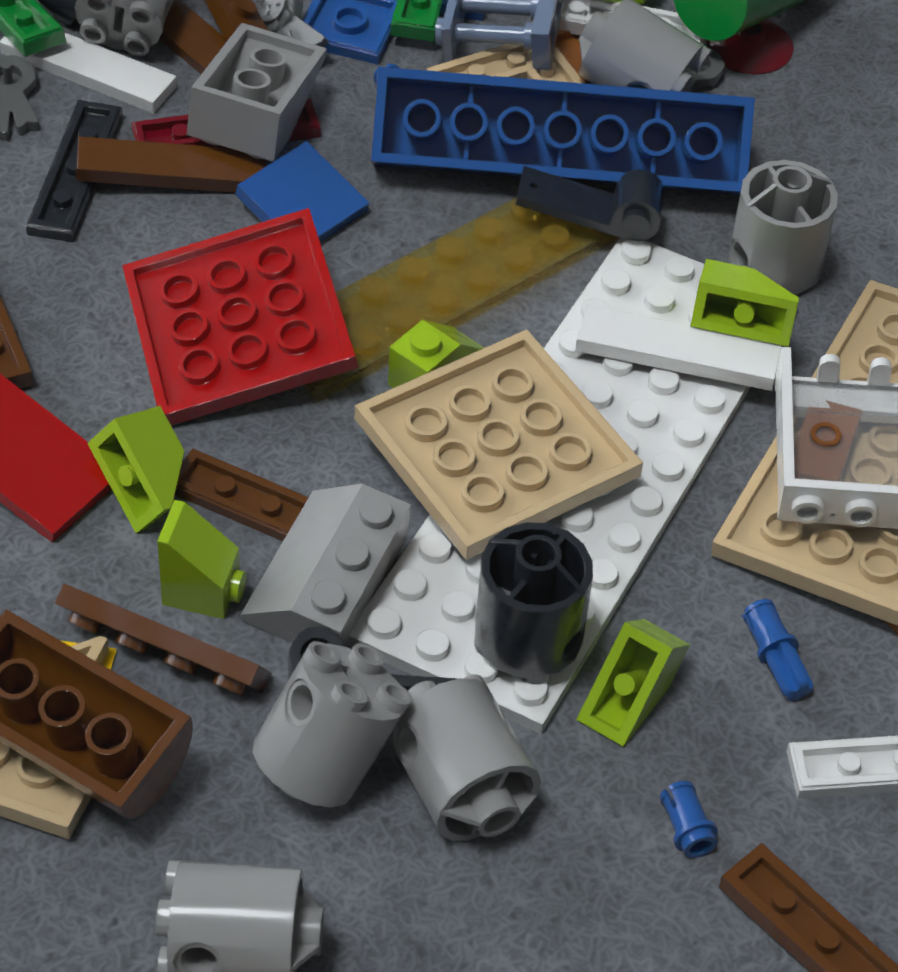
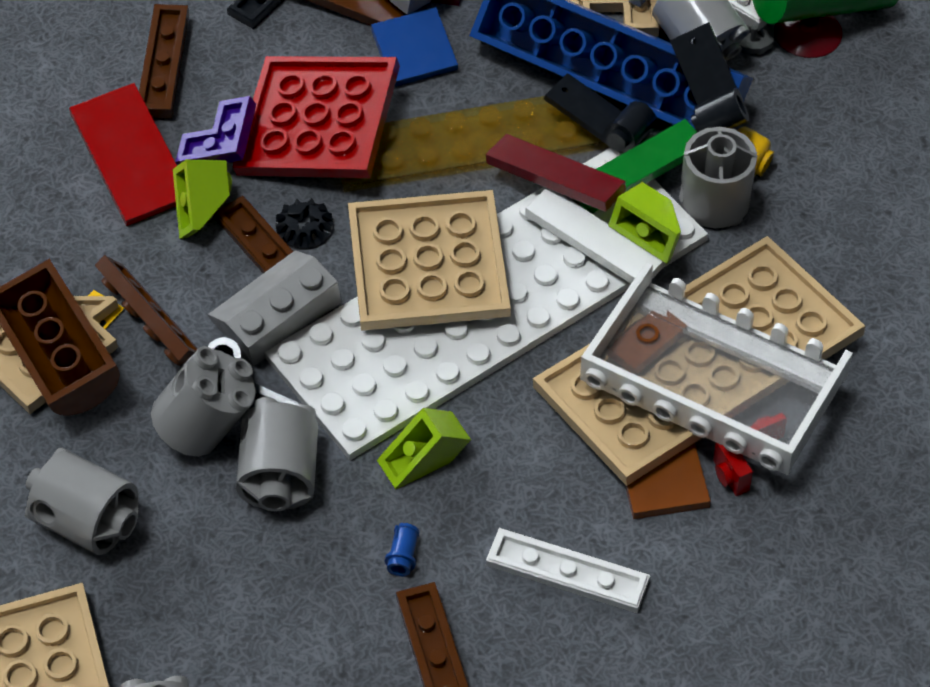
camera: 30 degrees right, 5 degrees up
lime slope [157,500,247,619] -> none
lime slope [388,319,485,388] -> none
black cylinder [474,522,593,685] -> none
blue axle [742,599,813,701] -> none
none -> dark purple plate [175,96,257,165]
none -> black gear [276,198,333,248]
none -> dark red tile [486,134,626,212]
none -> green tile [571,119,697,214]
none -> black door [670,22,749,132]

